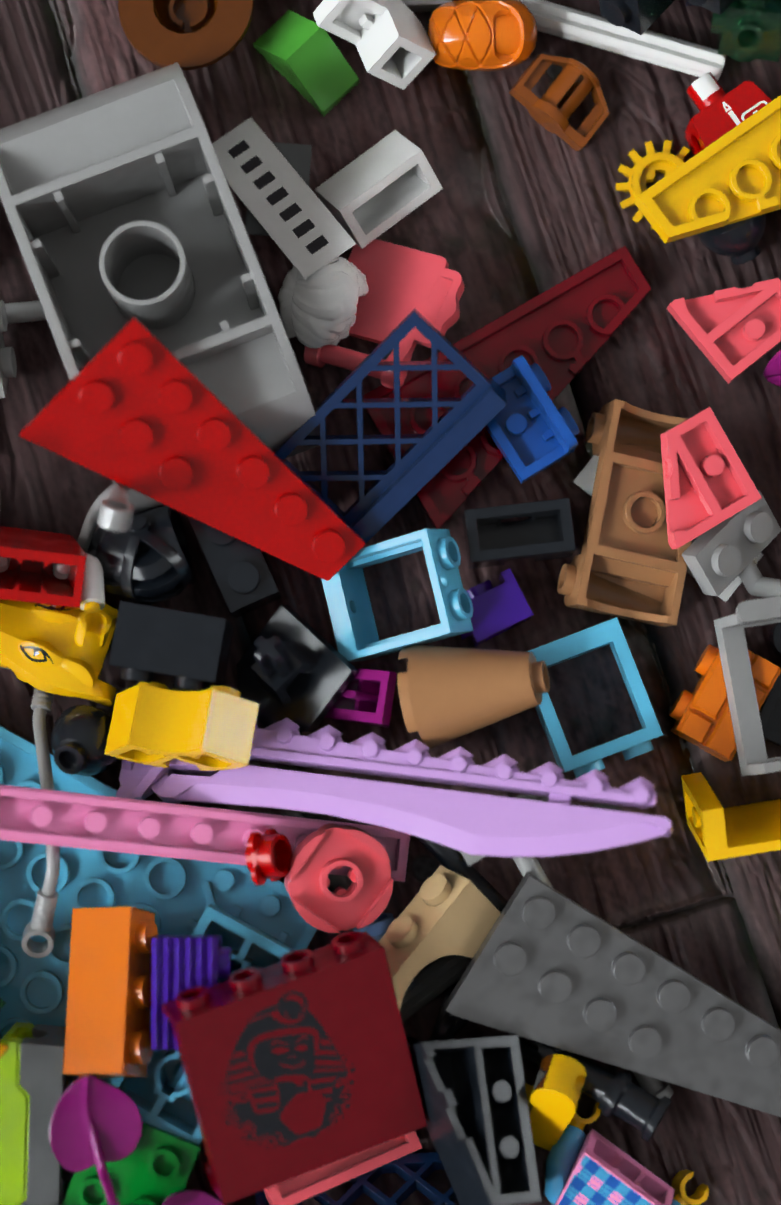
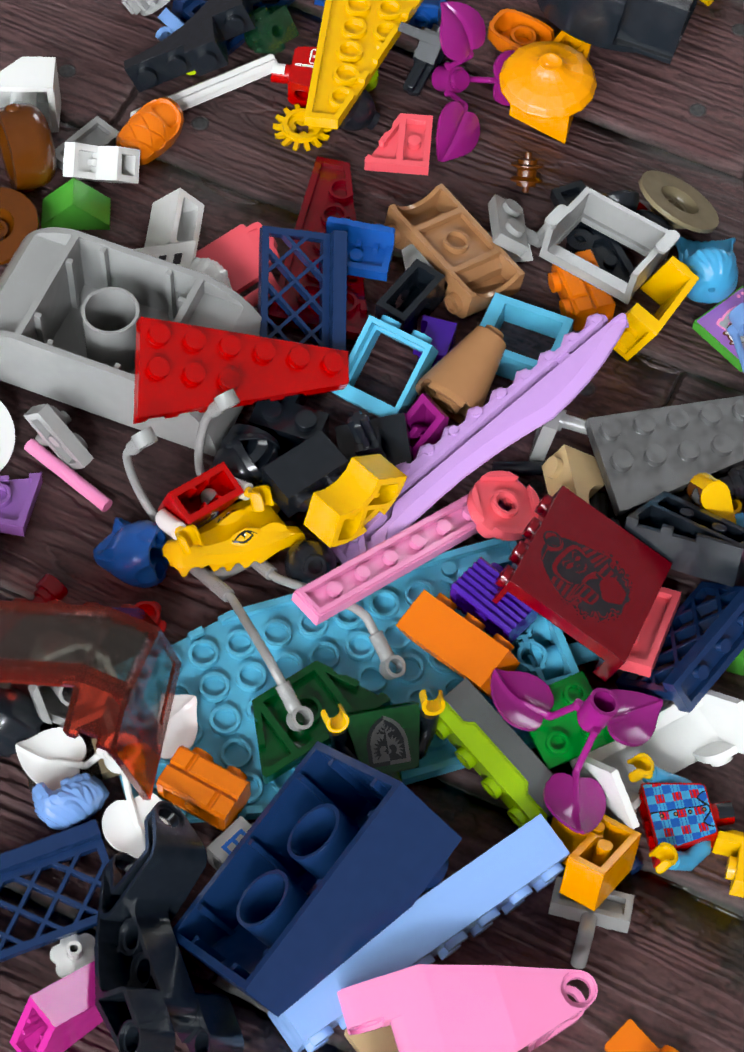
camera: 50 degrees left, 25 degrees down
red plate [245,828,292,885] -> none
dark orange piece [508,54,610,152] -> none
coral wing [660,407,762,550] -> none

